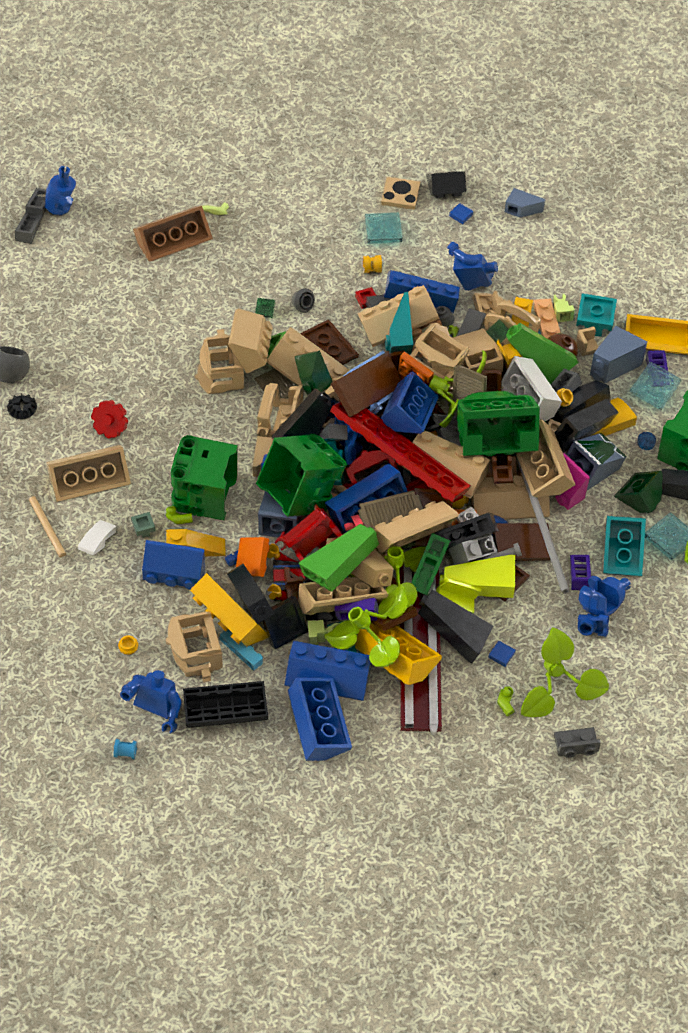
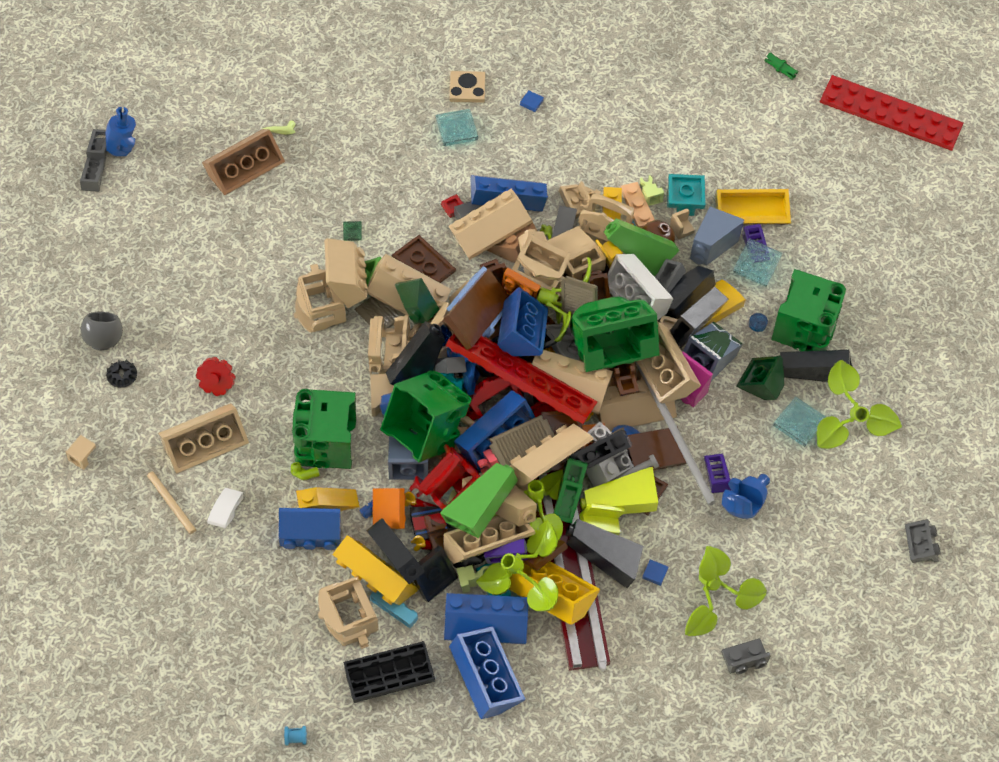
camera: 10 degrees left, 5 degrees up
yellow plate [118,635,138,655] -> none
blue torso [120,670,182,733] -> none
sand green tile [131,512,155,538] -> none
dark grey cone [292,288,315,313] -> none
yellow wheel [363,255,382,273] -> none
teal slope [385,292,413,355] -> none
black slope [426,171,467,198] -> none
dark grey cone [435,306,455,328] -> none
blue torso [447,241,498,291] -> none
clear green plate [486,319,509,343] -> none
lime arm [497,686,515,717] -> none
sand blue slope [504,188,545,218] -> none
yellow plate [556,388,573,407] -> none
blue plate [577,614,609,637] -> none
teal slope [603,516,646,576] -> none

